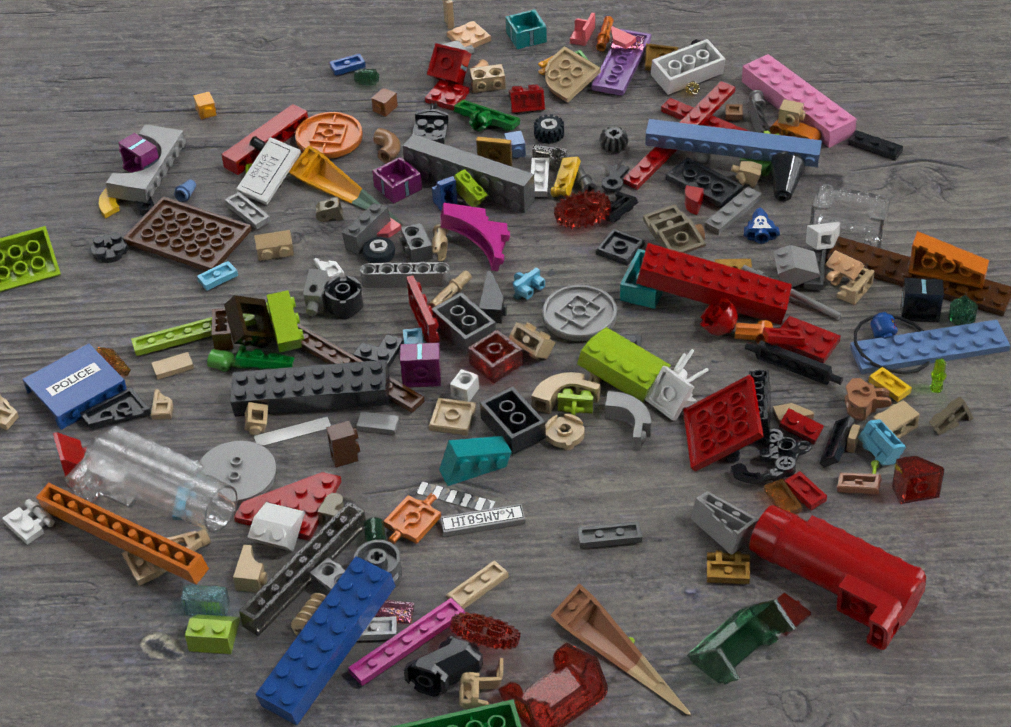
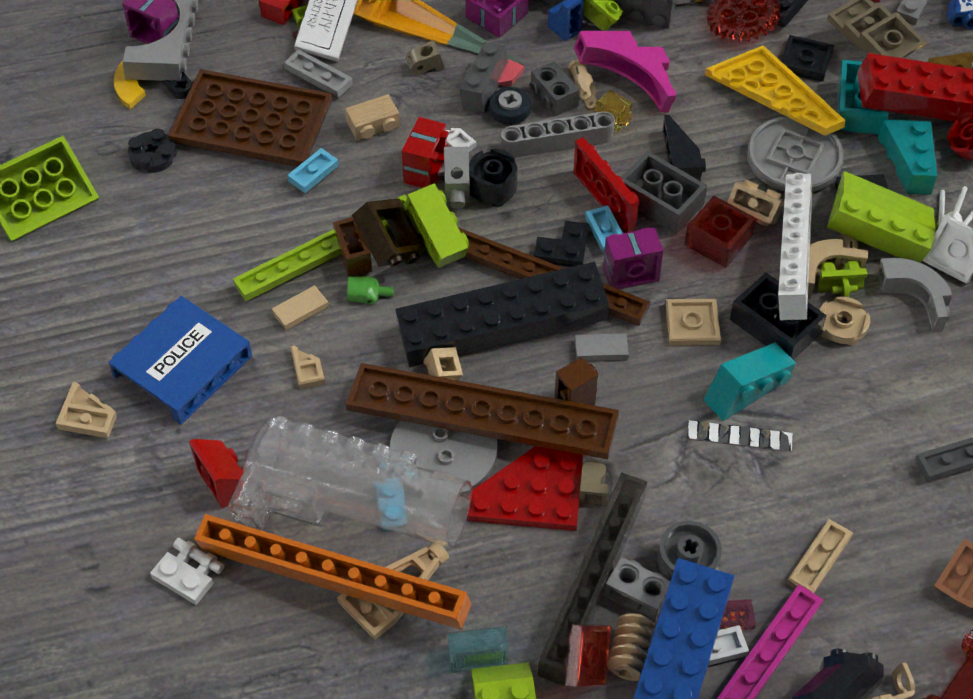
camera: 15 degrees left, 10 degrees up
black wing [80,387,151,429] -> none
clear orange plate [96,347,131,376] -> none
medium blue cone [174,180,196,202] -> none
tan arch [233,545,267,593] -> none
green wing [235,345,295,370] -> none
white slope [248,502,305,552] -> none
white sticker [254,417,331,446] -> none
clear green brick [364,517,386,542] -> none
orange plate [383,493,441,544] -> none
tan pin [428,271,472,308] -> none
tile [440,504,525,537] -> none
white brick [450,369,479,402] -> none
clear red gear [450,612,521,650] -> none
medium azure hips [513,268,545,300] -> none
none -> reddish brown plate [346,363,619,460]
none -> red container [401,117,449,188]
none -> clear red plate [565,624,611,687]
none -> clear yellow brick [595,90,633,132]
none -> yellow wing [705,45,845,136]
none -> white brick [778,173,812,320]
none -> teal wedge [878,119,937,195]

